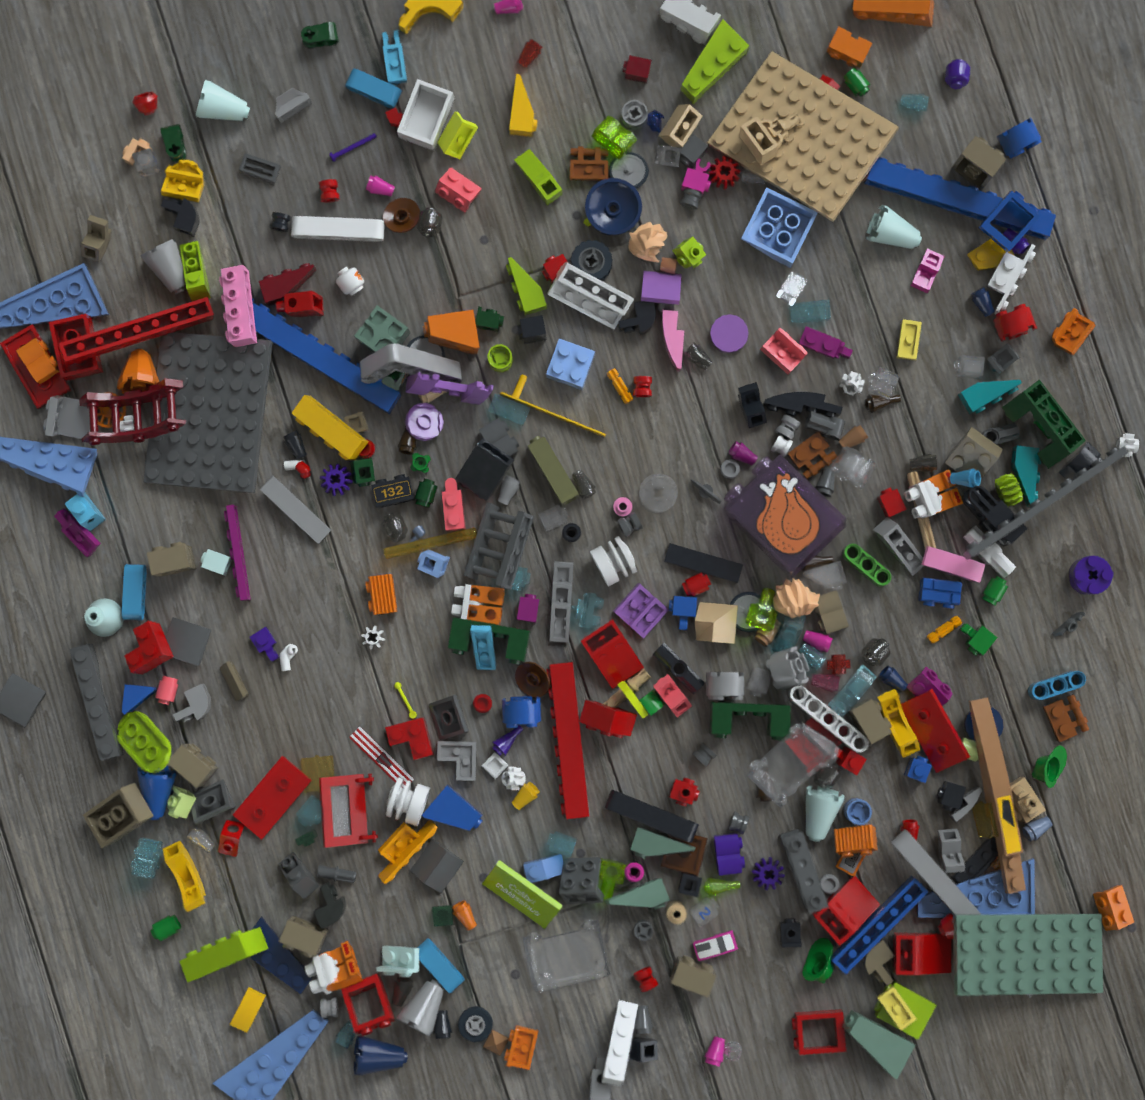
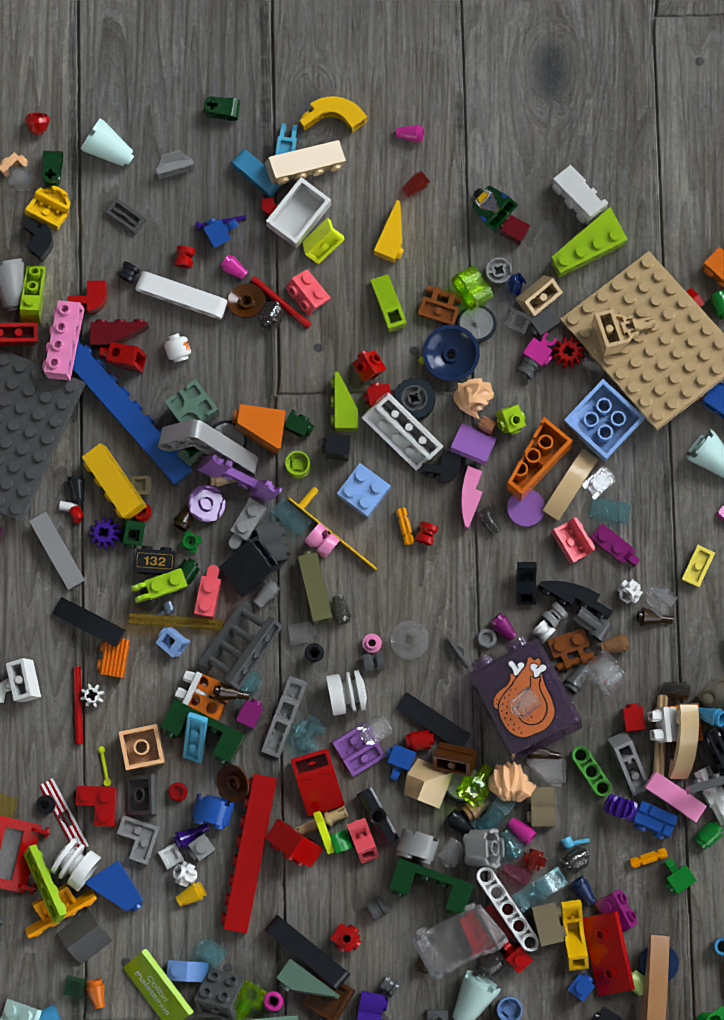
camera: 15 degrees right, 5 degrees down
none -> white brick [6,658,41,702]
none -> lime plate [23,844,67,924]
none -> black plate [36,795,56,815]
none -> black slope [52,597,126,647]
none -> red brick [68,280,108,315]
none -> red bar [73,667,83,745]
none -> light nougat brick [119,724,166,771]
none -> lime hinge [130,568,188,603]
none -> light grey brick [188,834,216,861]
none -> blue brick [202,217,239,248]
none -> dark brown cone [213,682,250,701]
none -> light grey brick [229,498,267,550]
none -> red bar [250,276,312,329]
none -> brick [265,140,346,185]
none -> bright pink wheel [304,523,340,559]
none -> red brick [352,350,386,383]
none -> clear brick [358,715,393,745]
none -> reddish brown brick [433,742,477,777]
none -> black cone [445,809,475,835]
none -> dark green torso [472,186,518,232]
none -> orange wedge [506,417,573,502]
none -> clear brick [510,686,541,720]
none -> tan slope [543,449,599,521]
none -> medium azure hand [561,836,590,849]
none -> dark purple gear [604,794,638,821]
none -> tan slope [668,704,699,779]

